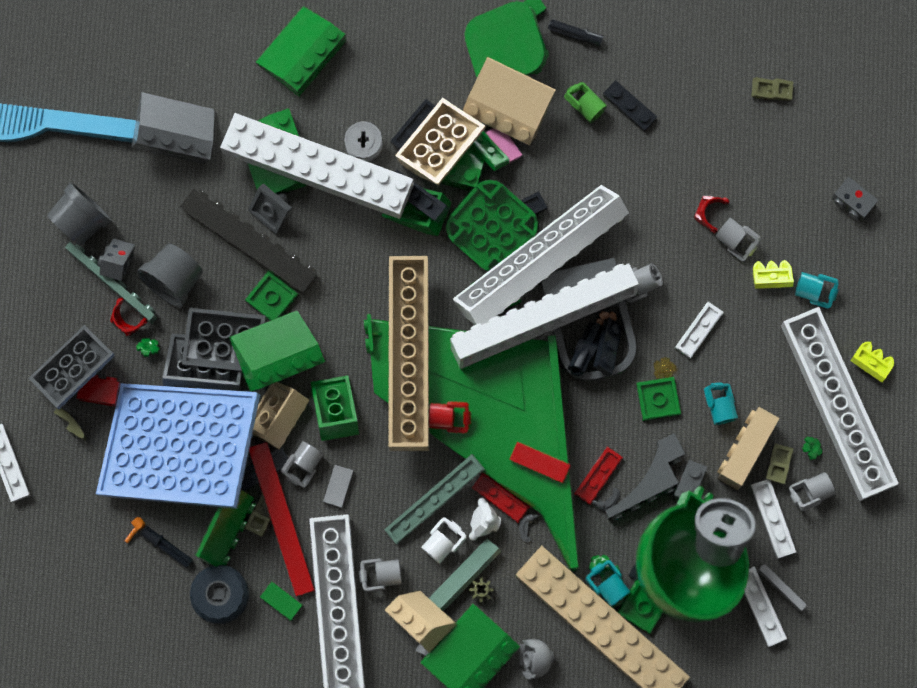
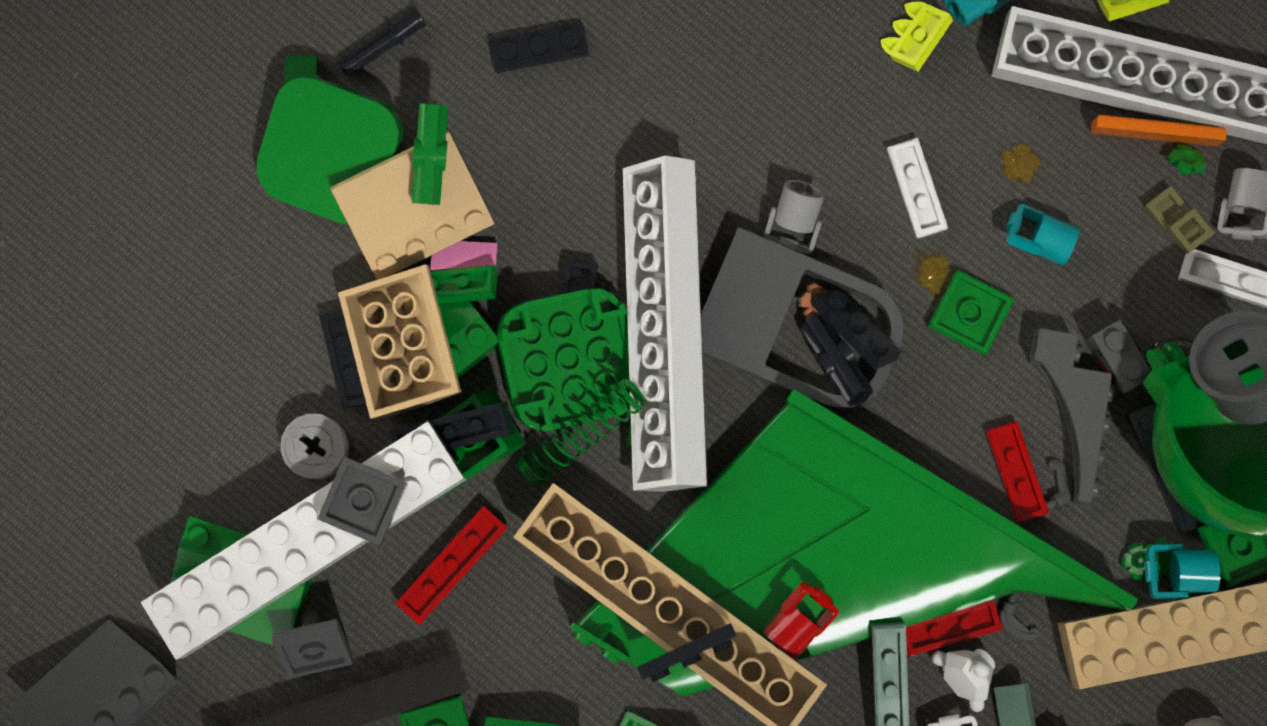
camera: 55 degrees left, 5 degrees up
green slope [256,6,347,97] -> none
white brick [450,264,639,369] -> none
red tile [510,442,571,483] -> none
bright green piece [564,82,607,123] -> none
red helmet [694,196,730,233] -> none
light grey piece [715,217,761,261] -> none
tan brick [717,407,779,490] -> none
none -> dark grey plate [317,456,408,546]
none -> red plate [395,506,508,625]
none -> green piece [412,103,448,205]
none -> green piece [518,379,646,487]
none -> black plate [637,623,737,682]
none -> clear yellow plant [1002,143,1041,183]
none -> orange tile [1090,115,1227,147]

